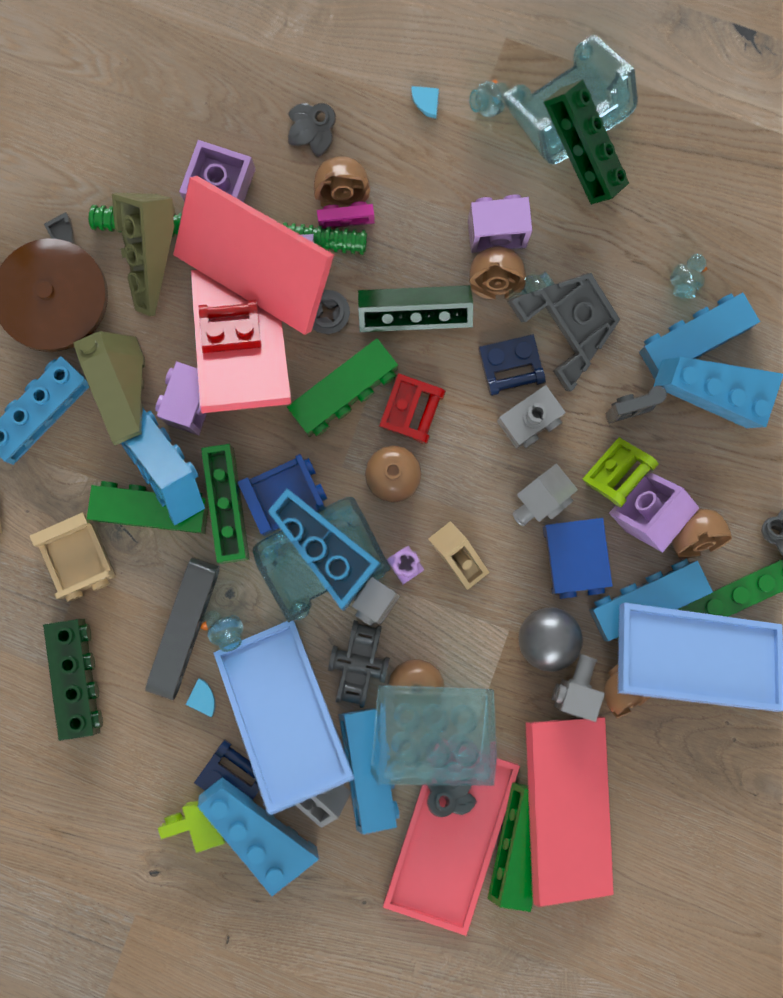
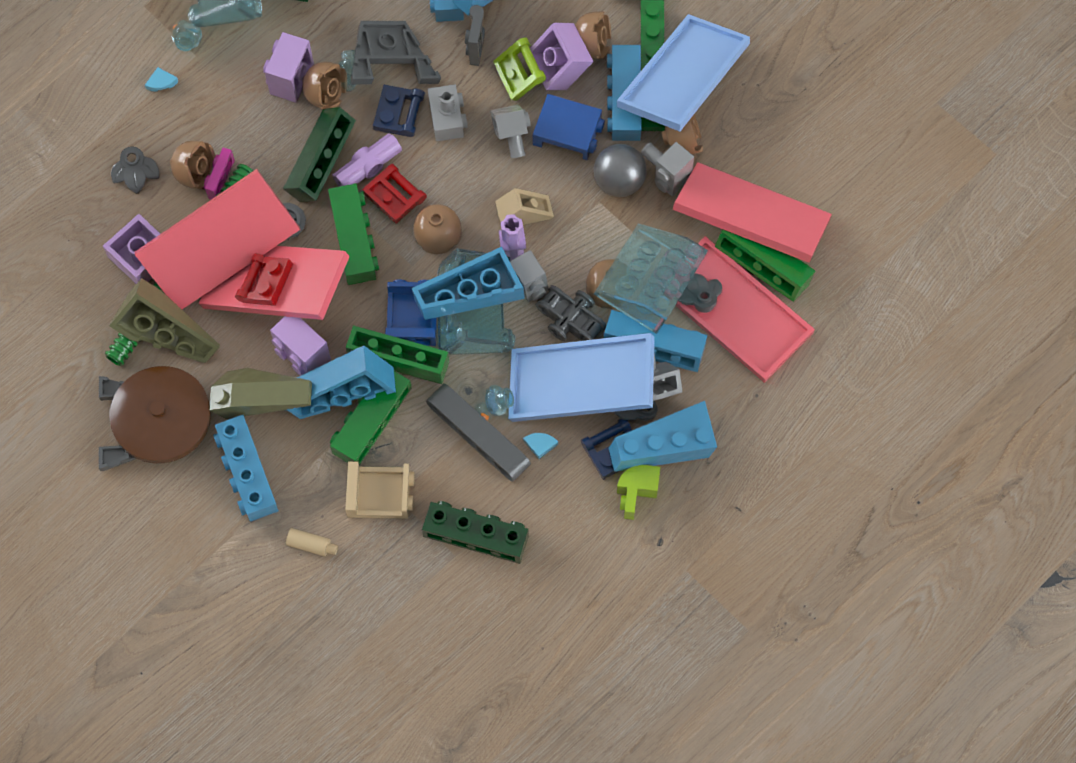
camera: 65 degrees left, 15 degrees down
none -> lavender piece [332,133,402,187]

